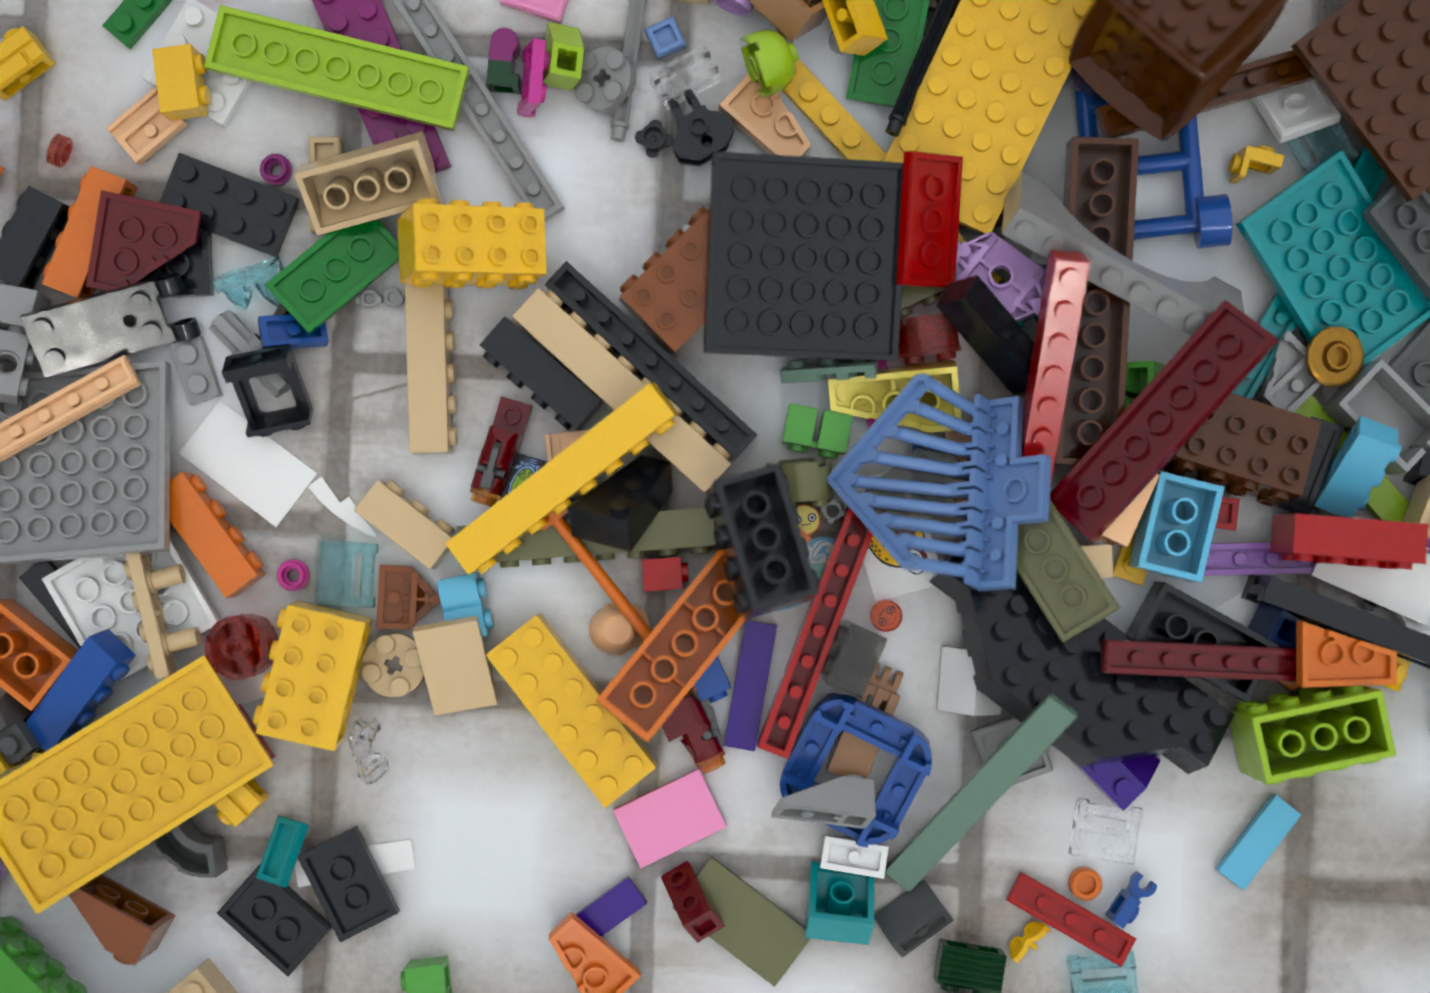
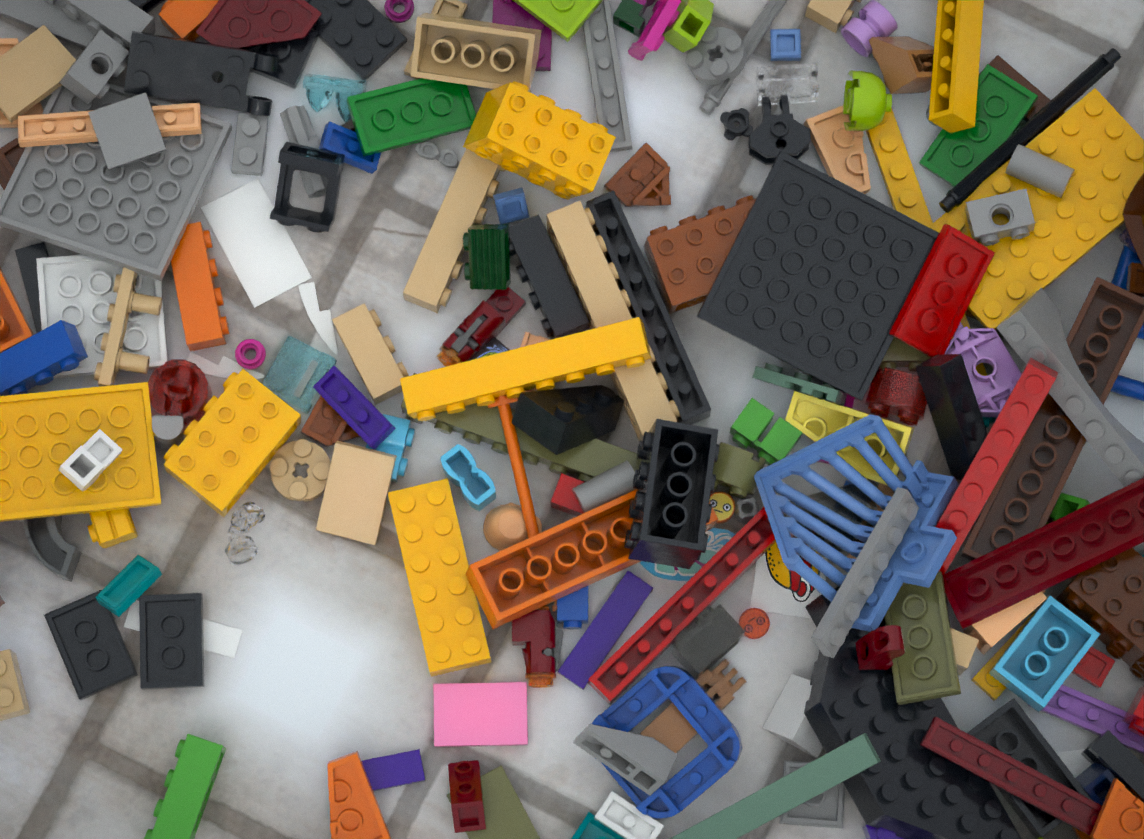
camera: 25 degrees right, 10 degrees down
none -> white brick [59,429,123,492]
none -> light grey tile [88,92,167,171]
none -> light grey brick [152,415,185,451]
none -> white sticker [184,352,265,379]
none -> dark purple tile [313,366,396,450]
none -> medium azure brick [440,444,496,511]
none -> dark green brick [463,224,511,290]
none -> medium blue tile [493,187,529,224]
none -> light grey brick [572,460,636,513]
none -> dark orange slope [604,142,671,207]
none -> light grey plate [811,487,919,658]
none -> dark red leg [855,625,905,670]
none -> light grey brick [965,189,1035,246]
none -> light grey brick [1006,144,1075,198]

